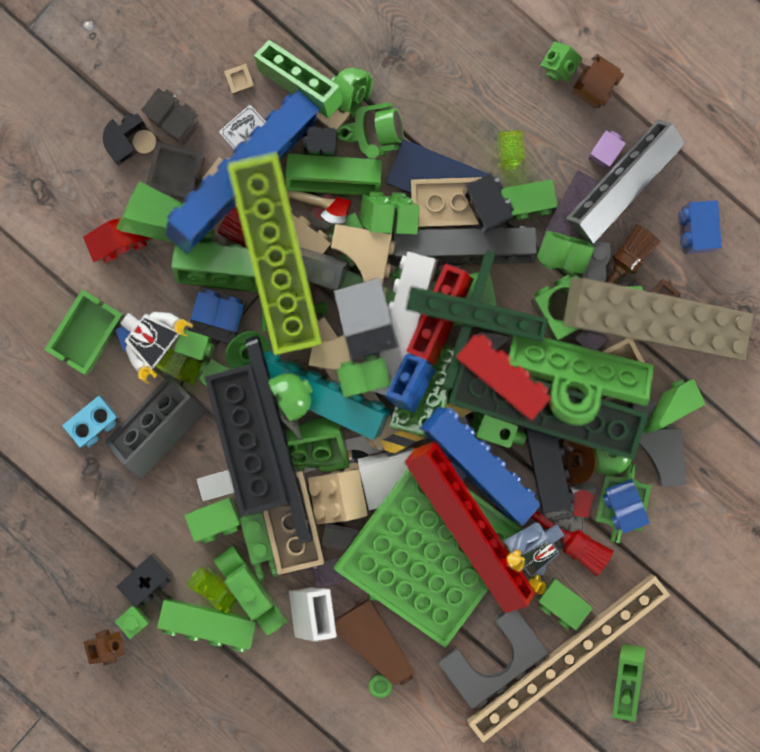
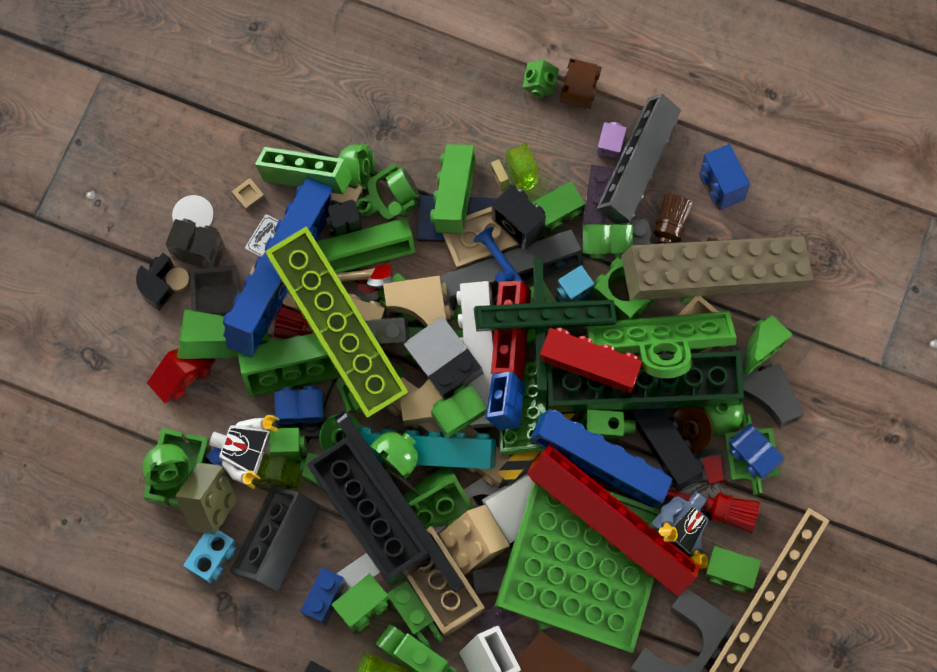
camera: 15 degrees left, 15 degrees down
bright green piece [359,191,420,234] -> none
brick [573,330,609,351] -> none
bright green slope [612,643,646,722] -> none
none -> bright green cylinder [142,444,192,490]
none -> white sticker [172,195,214,234]
none -> olive brick [176,463,237,534]
none -> blue brick [300,567,346,626]
none -> bright green brick [430,144,476,234]
none -> blue piece [473,227,524,283]
none -> tan tile [491,159,509,190]
none -> medium azure brick [556,265,595,302]

